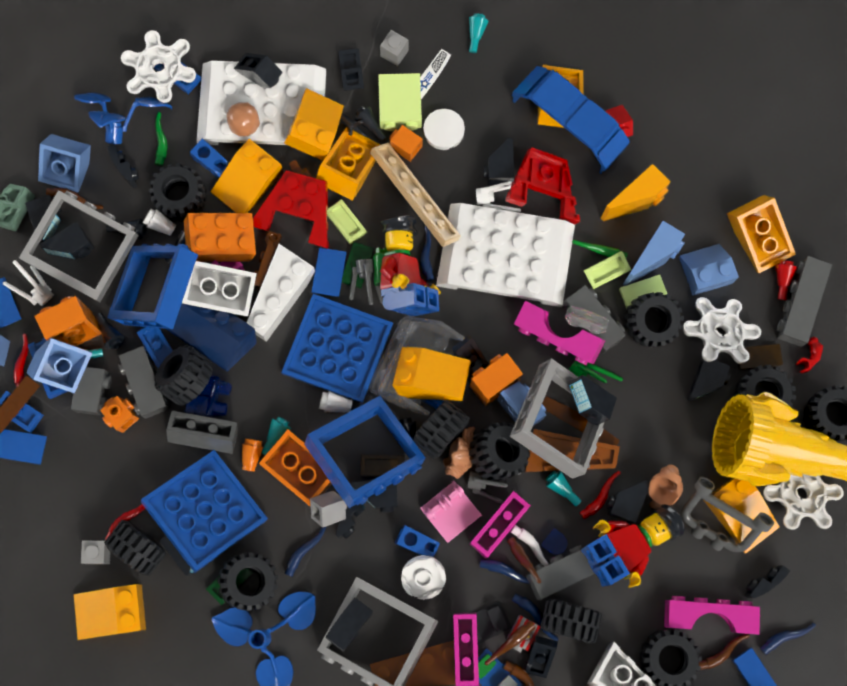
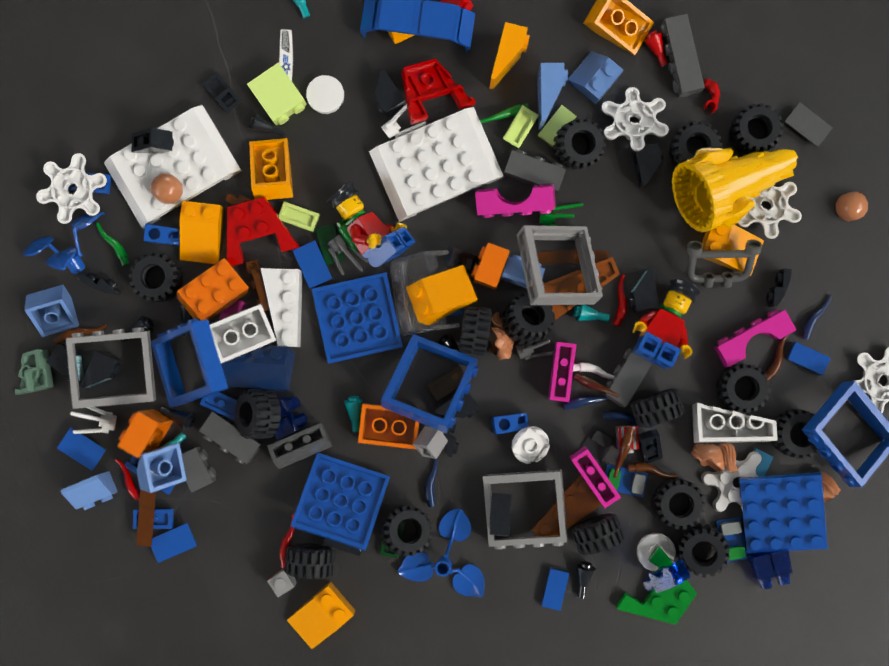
camera: 30 degrees left, 10 degrees up
orange brick [100,396,139,433] -> none
white cone [142,208,176,236] -> none
orange cone [242,438,264,471] -> none
light orange slope [284,88,344,161] -> none
white cone [319,391,352,413] -> none
black bar [340,113,367,137] -> none
tan tile [370,143,461,247] -> none
light grey brick [380,30,409,67] -> none
orange brick [389,125,423,162] -> none
dark blue animal [420,225,434,281] -> none
bright pink hinge [420,481,482,543] -> none
clear blue tile [540,528,567,555] -> none
clear plate [565,306,609,334] -> none
black slope [569,375,617,425] -> none
nougat hair [648,465,683,509] -> none
dark brown tile [738,344,783,370] -> none

